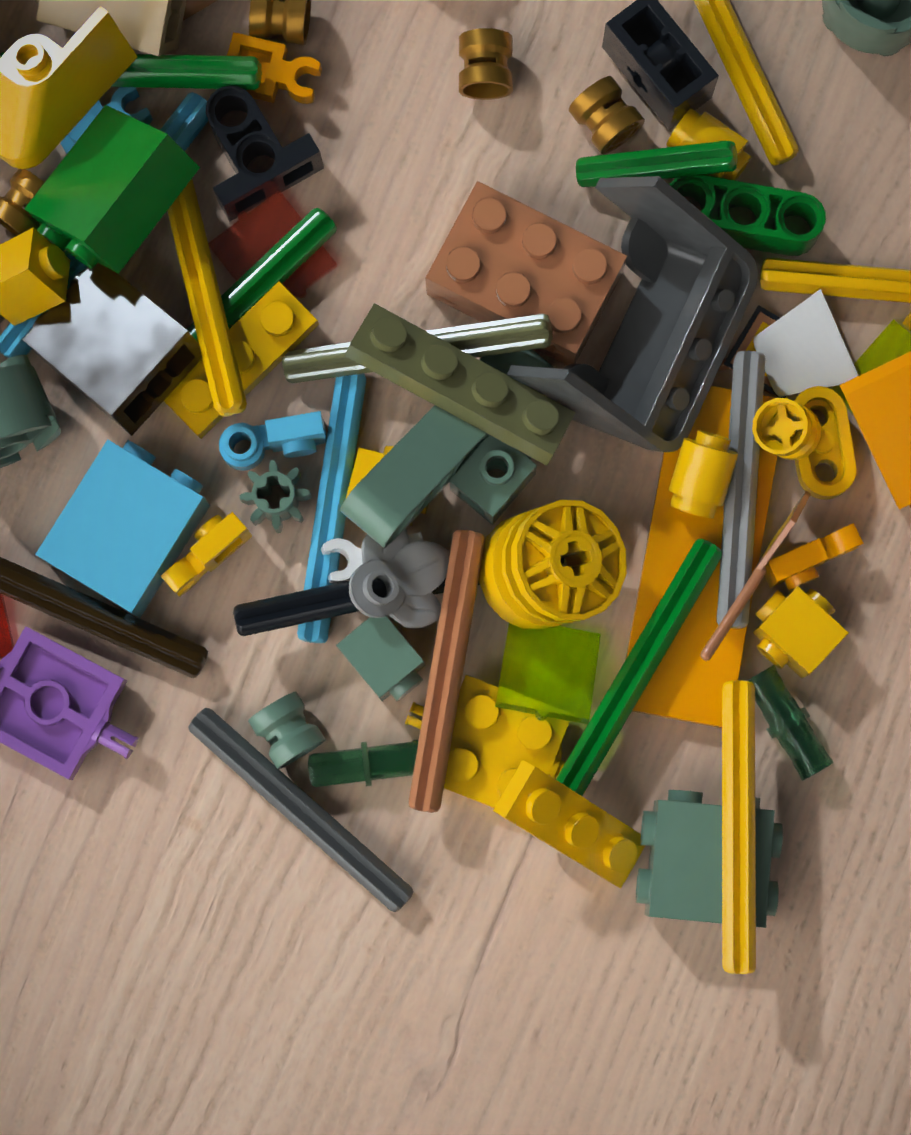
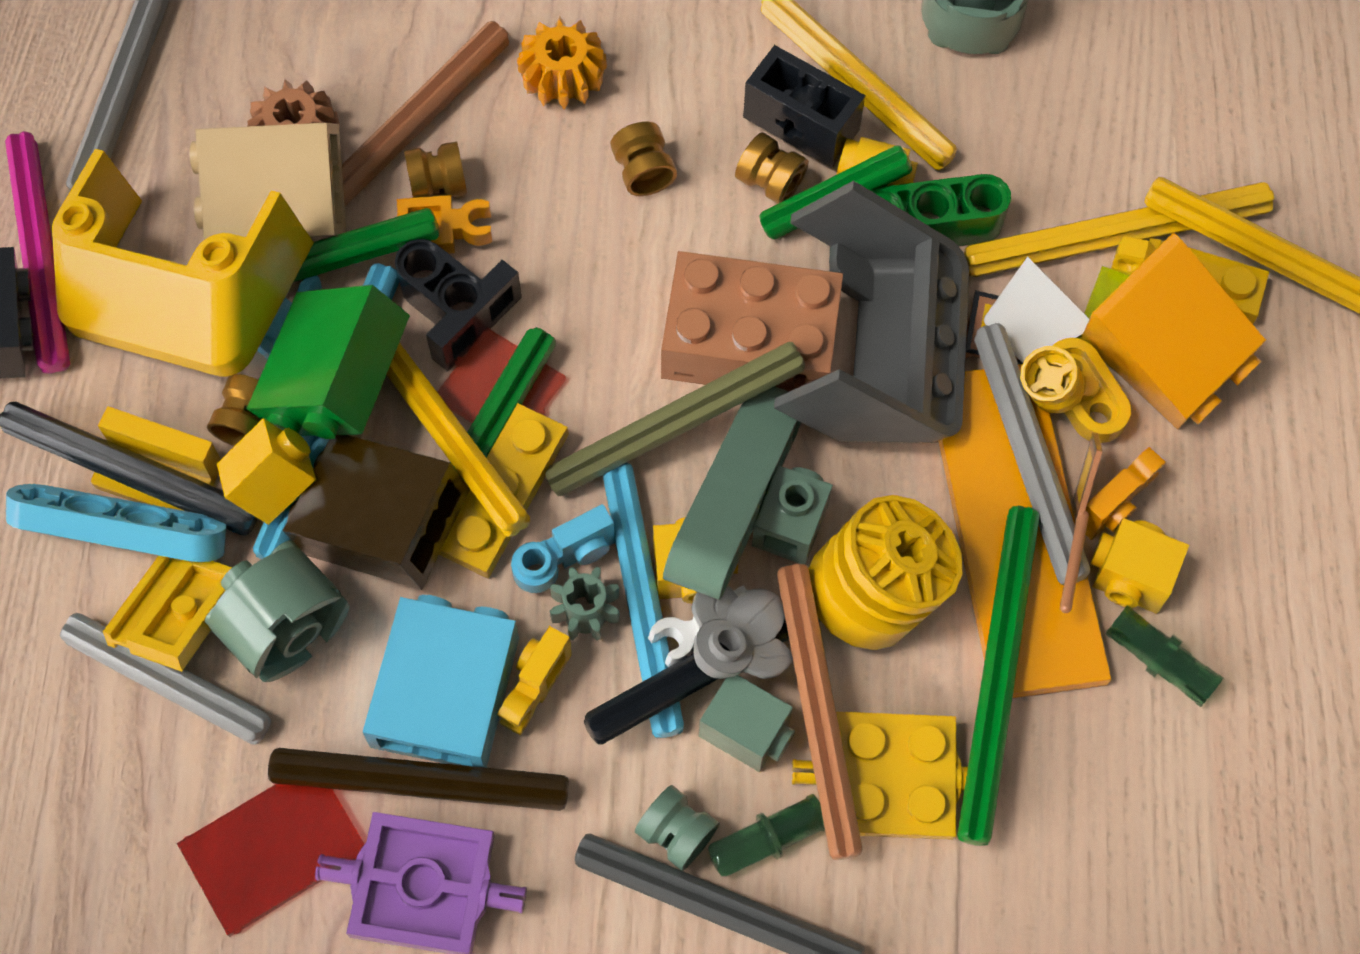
camera: 25 degrees left, 15 degrees down
olive plate [345,303,576,466] -> none
yellow plate [493,760,645,889] -> none
clear neon green piece [495,623,601,724] -> none
sand green brick [636,790,783,928] -> none
yellow brick [669,430,739,518] -> none
yellow axle [722,680,756,974] -> none

